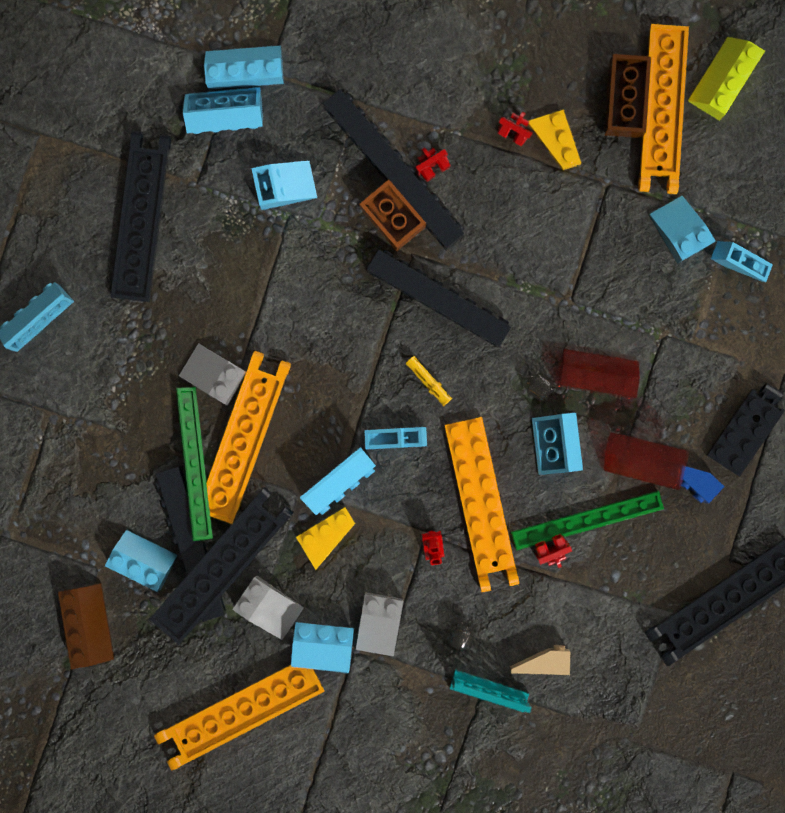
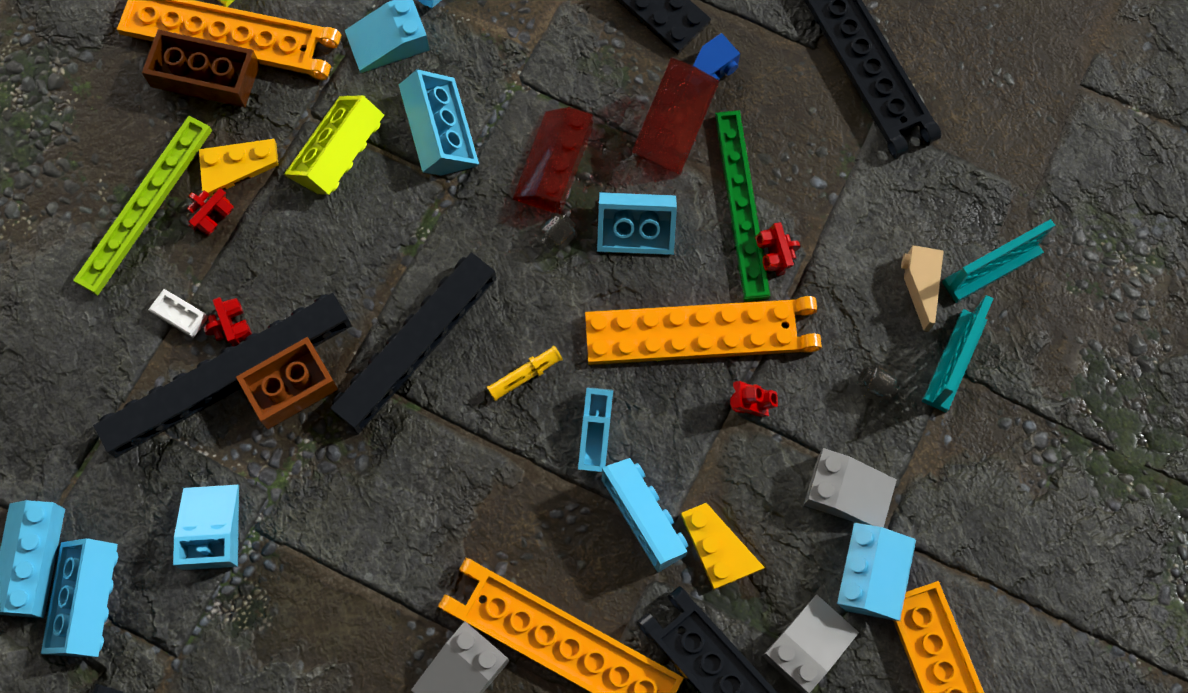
camera: 85 degrees left, 15 degrees down
none -> lime plate [73,116,212,296]
none -> white plate [148,289,208,338]
none -> neon yellow slope [284,95,384,195]
none -> medium azure slope [399,69,479,175]
none -> teal fence [942,219,1055,303]

